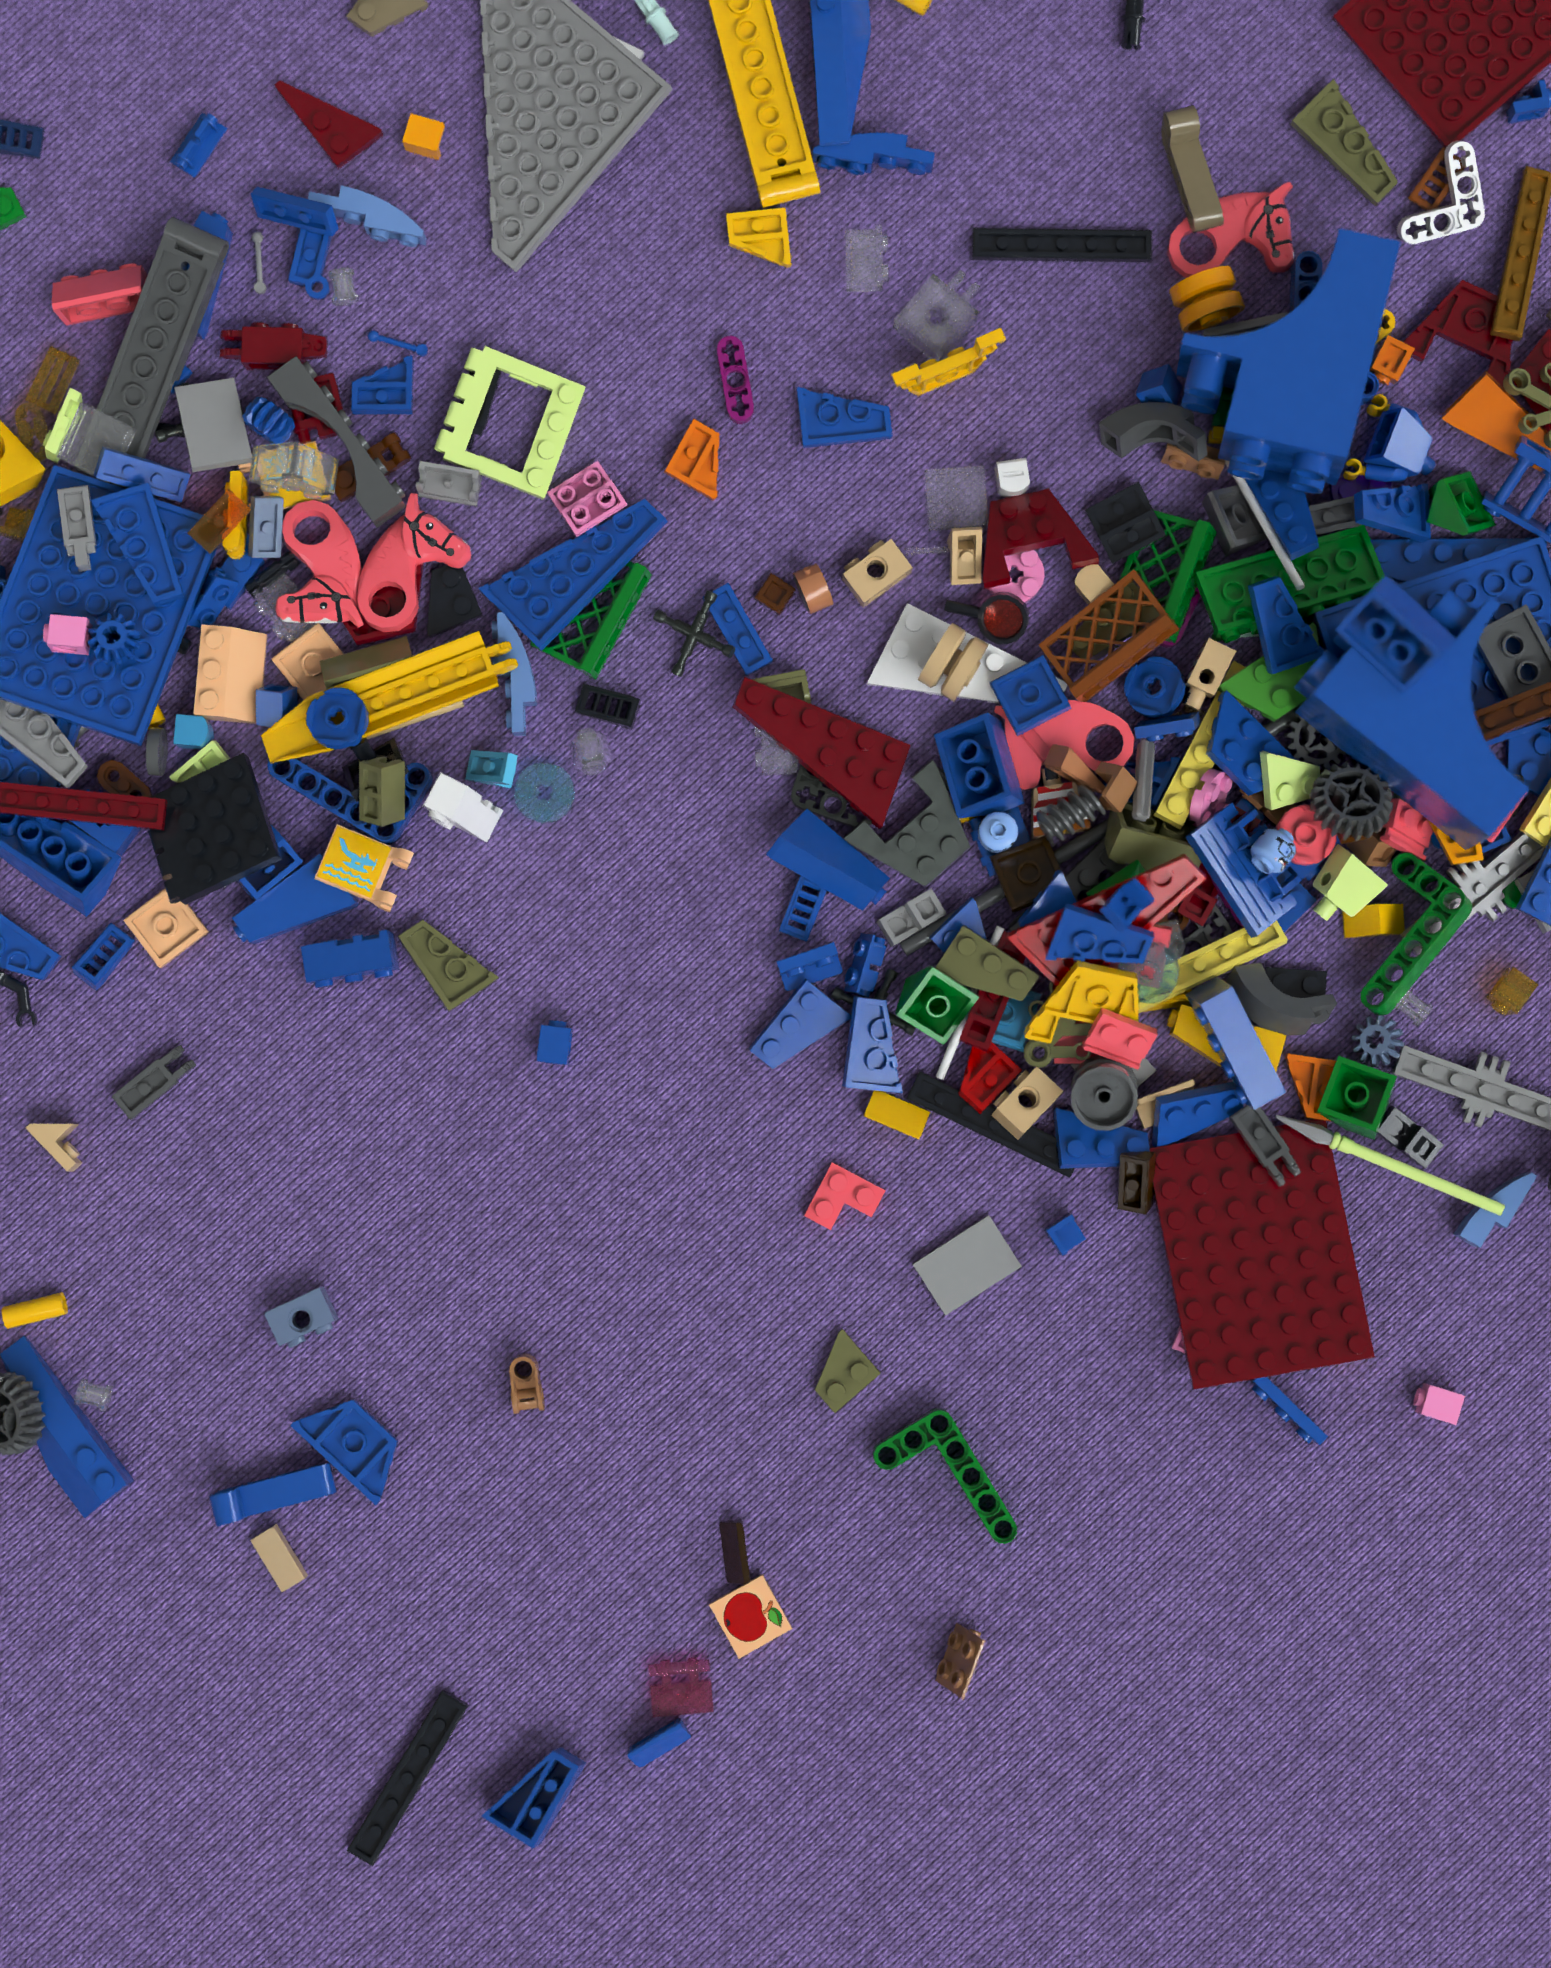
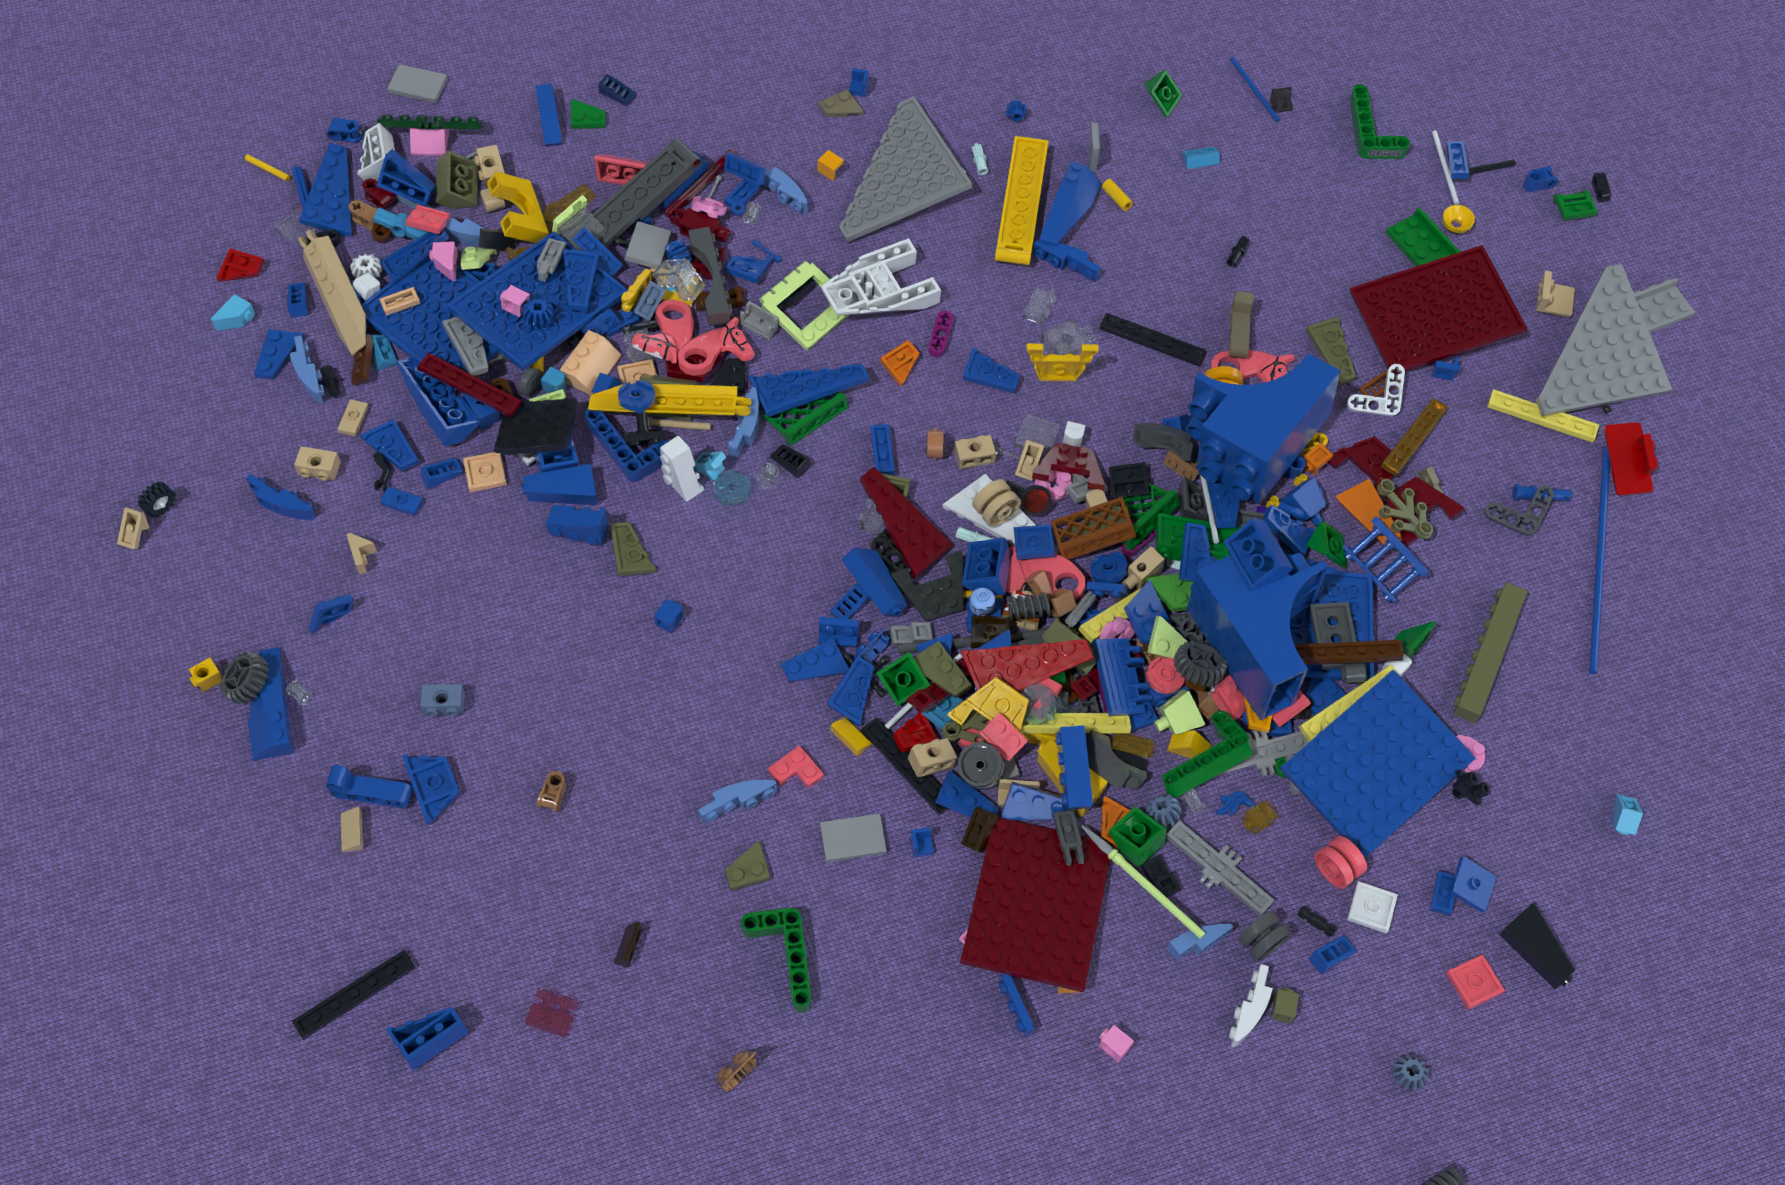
camera: 20 degrees right, 25 degrees down
yellow piece [1,1292,68,1329] -> none
dark grey hinge [111,1045,196,1120] -> none
blue hinge [170,113,227,178] -> none
clear orange slope [188,489,251,554] -> none
dark red wing [274,81,384,170] -> none
flag [314,824,414,912] -> none
olive hinge [359,757,405,827] -> none
bright pink slope [547,461,627,537] -> none
blue slope [627,1717,691,1767] -> none
pearl dark grey piece [653,590,735,677] -> none
tile [709,1574,792,1659] -> none
yellow wing [726,208,791,268] -> none
reddish brown tile [754,573,796,616] -> none
blue wing [1045,903,1154,963] -> none
blue bracket [1100,878,1154,933] -> none
light blue head [1250,828,1297,874] -> none
none -> blue wing [308,594,354,634]
none -> blue plate [380,487,423,516]
none -> dark red axle [664,149,736,219]
none -> bright pink plate [692,196,727,218]
none -> medium blue slope [698,779,777,823]
none -> white wedge [821,238,941,315]
none -> light aqua axle [956,527,994,542]
none -> light grey hinge [1066,474,1108,503]
none -> clear yellow tile [1111,733,1154,758]
none -> blue piece [1216,791,1257,816]

